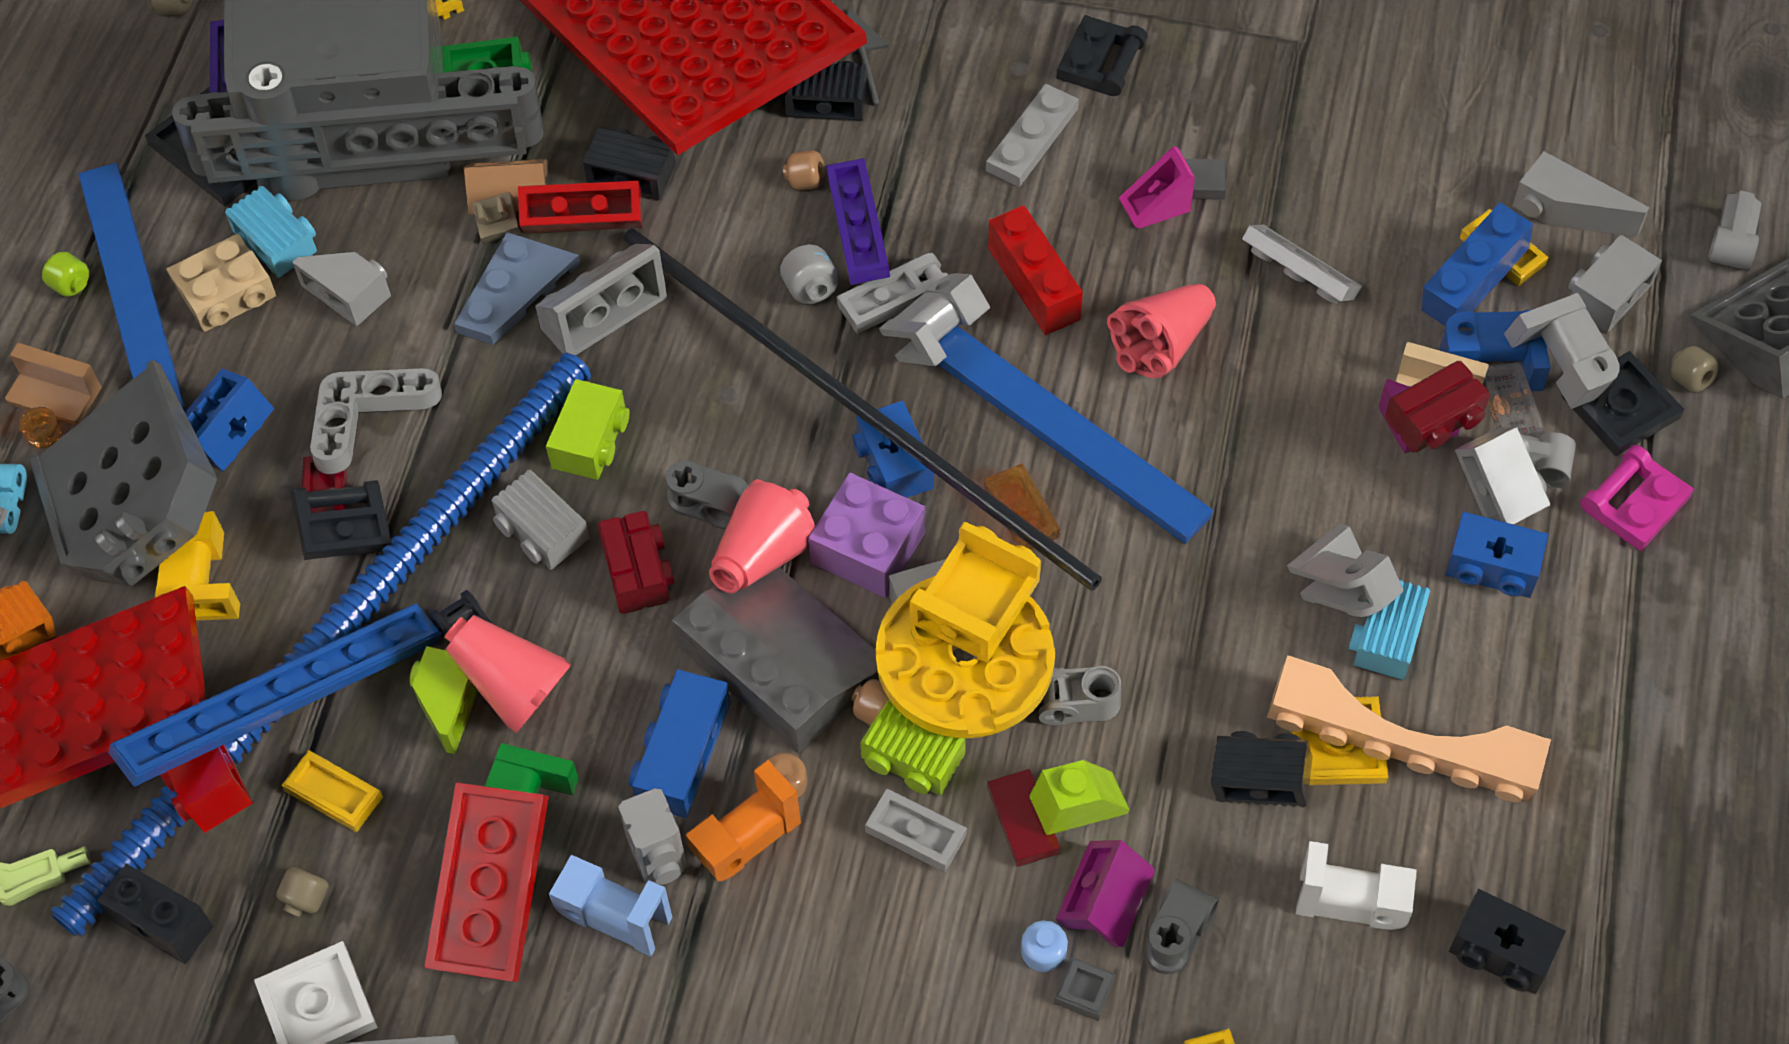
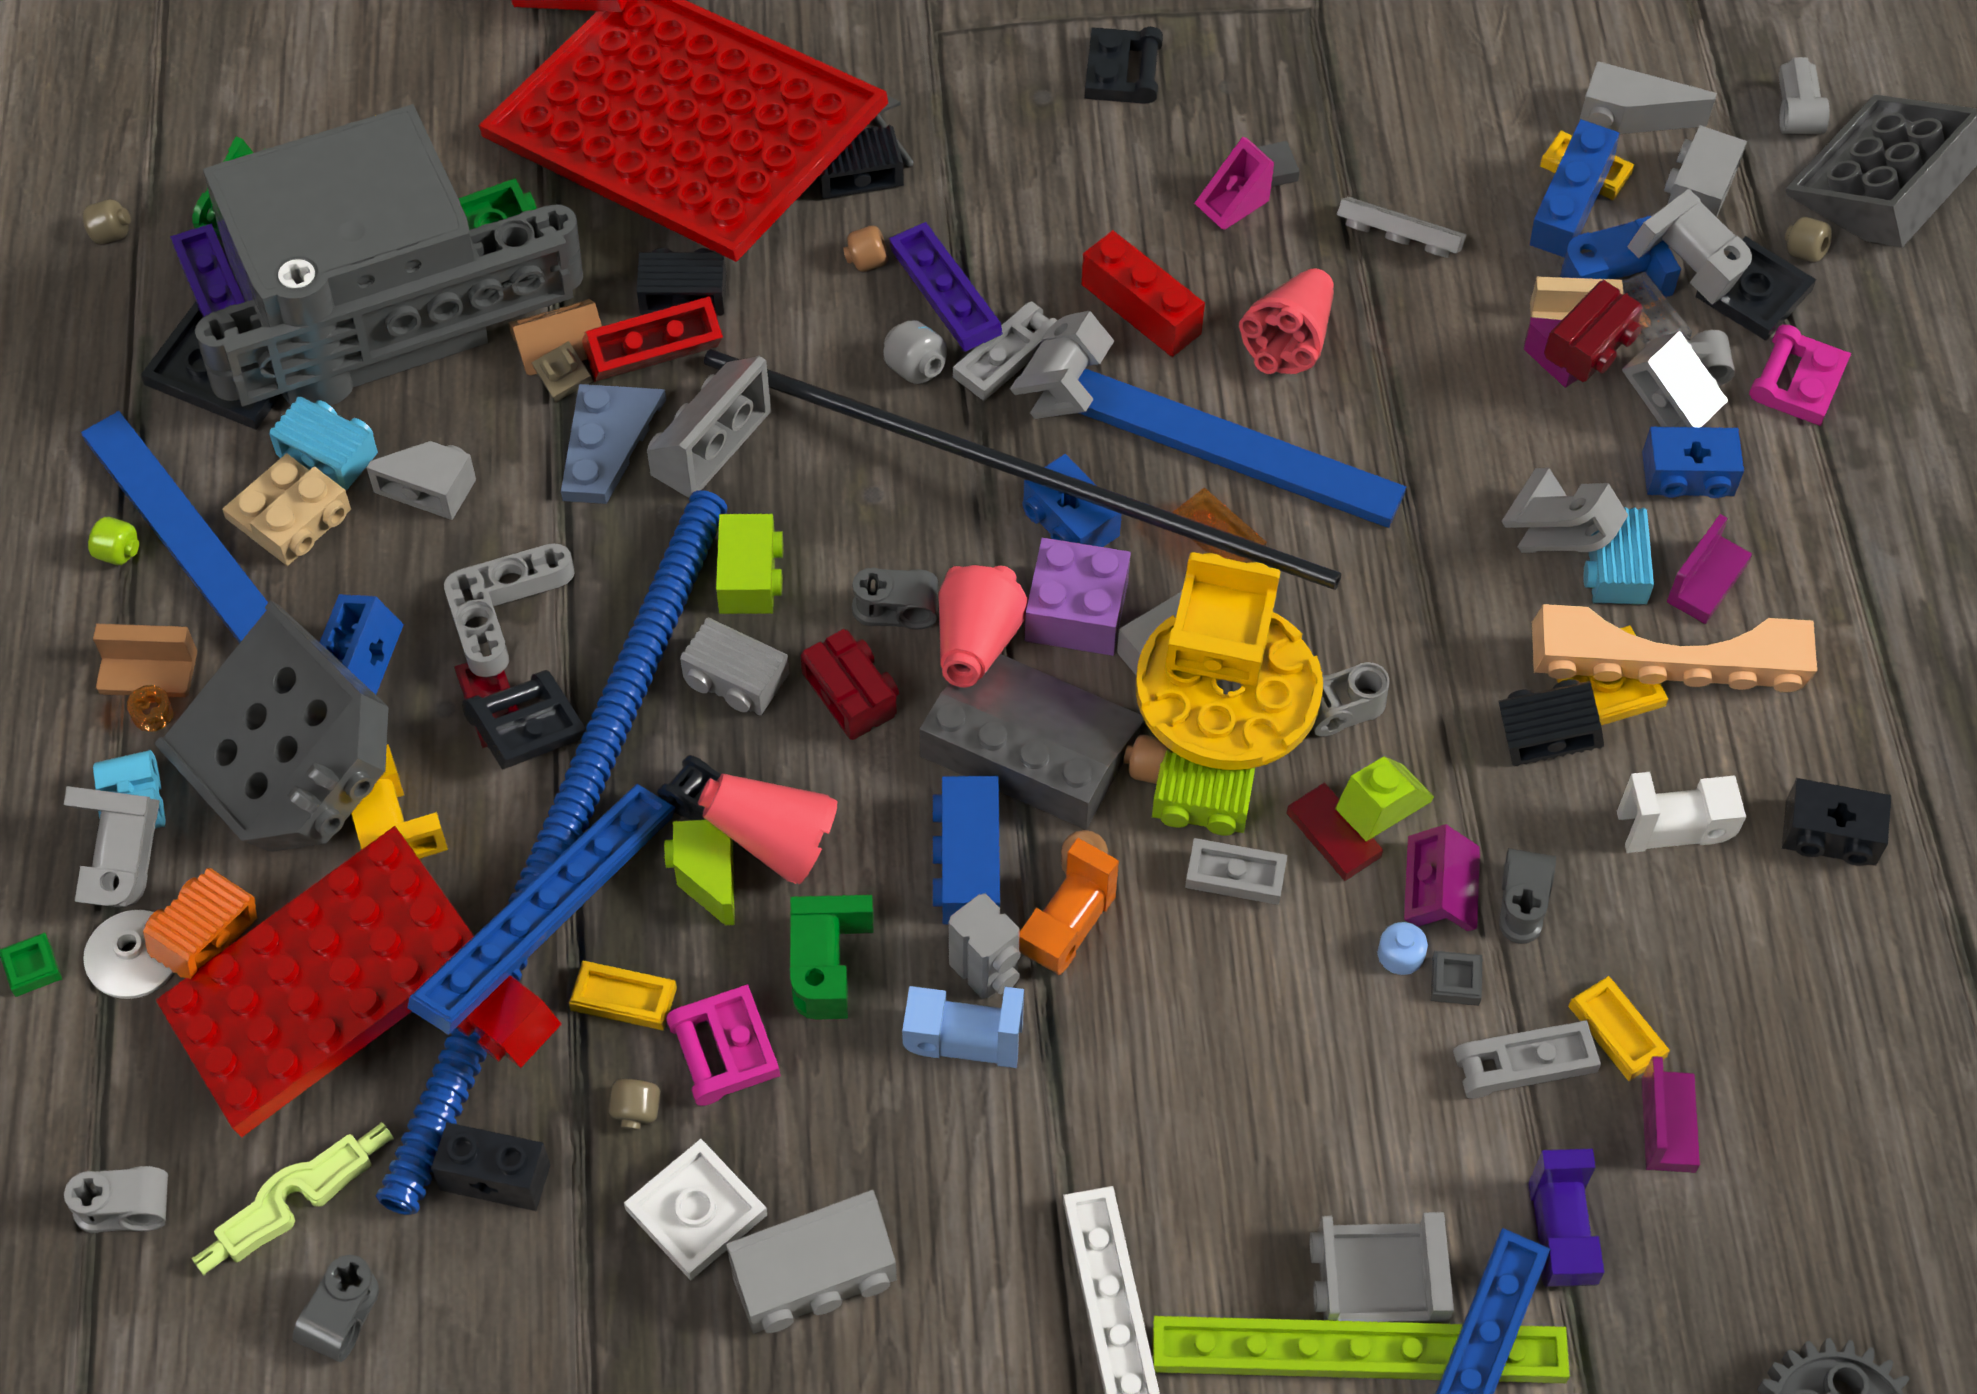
camera: 20 degrees left, 0 degrees up
red plate [424,782,549,982] -> none
light grey plate [986,84,1079,187] -> none
none -> dark pink plate [666,984,780,1106]
none -> magenta panel [1667,514,1752,624]

